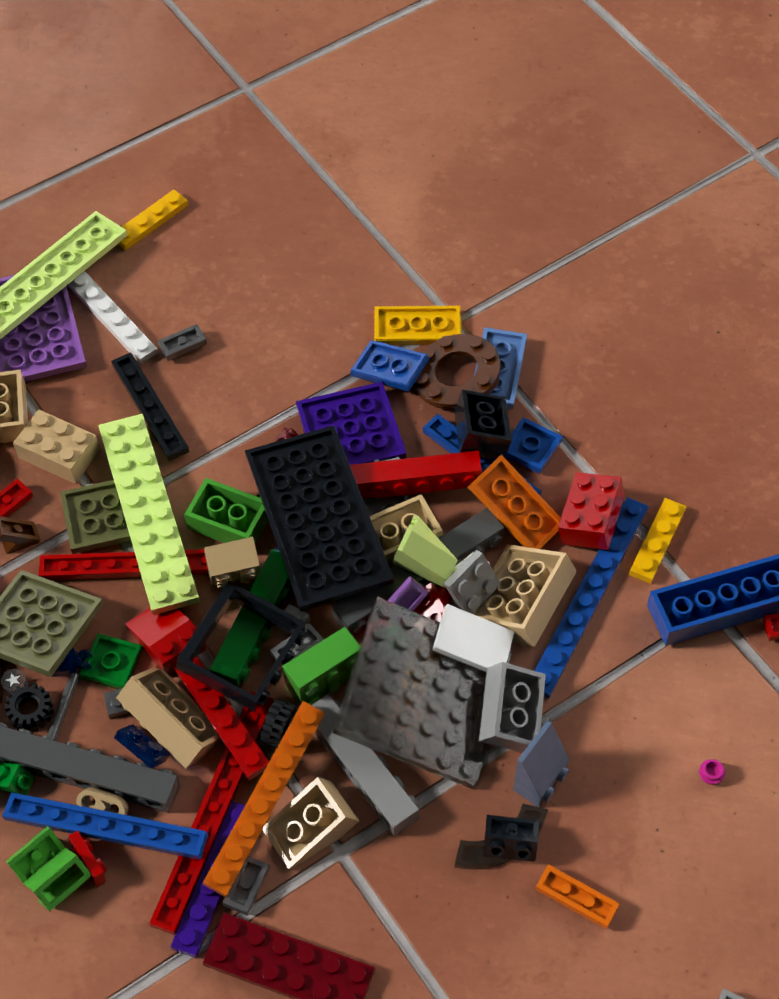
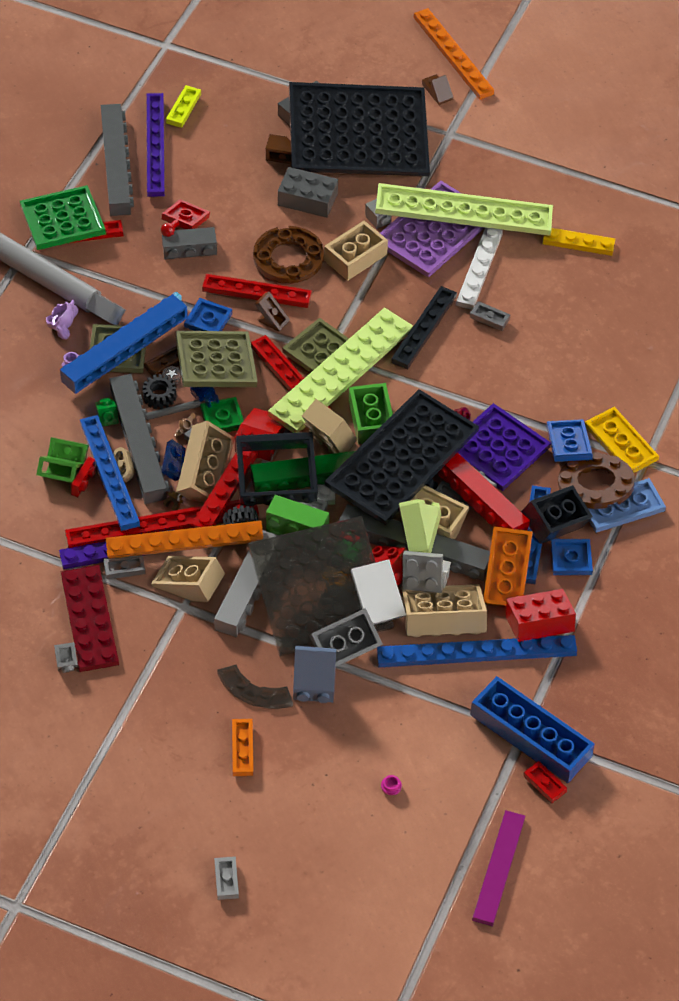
camera: 55 degrees right, 5 degrees down
tan brick [13,409,100,484] -> none
medium lavender tile [378,576,429,626] -> none
black bracket [483,815,539,862] -> none
yellow plate [629,498,687,584] -> none
none -> dark brown plate [163,490,184,511]
none -> medium nougat piece [174,412,195,437]

